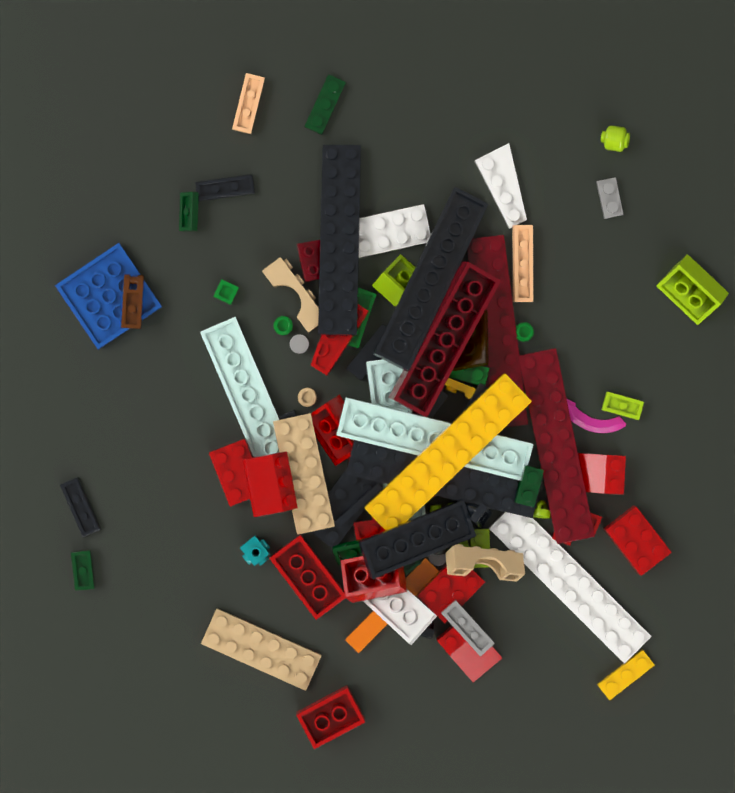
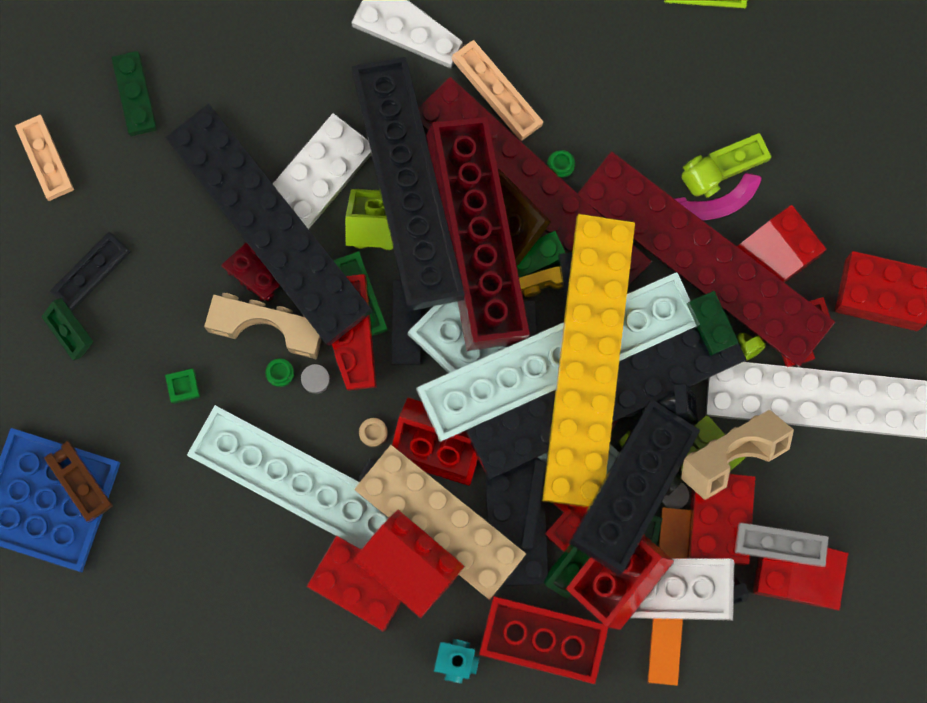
camera: 40 degrees left, 10 degrees down
none -> lime head [681,155,723,198]

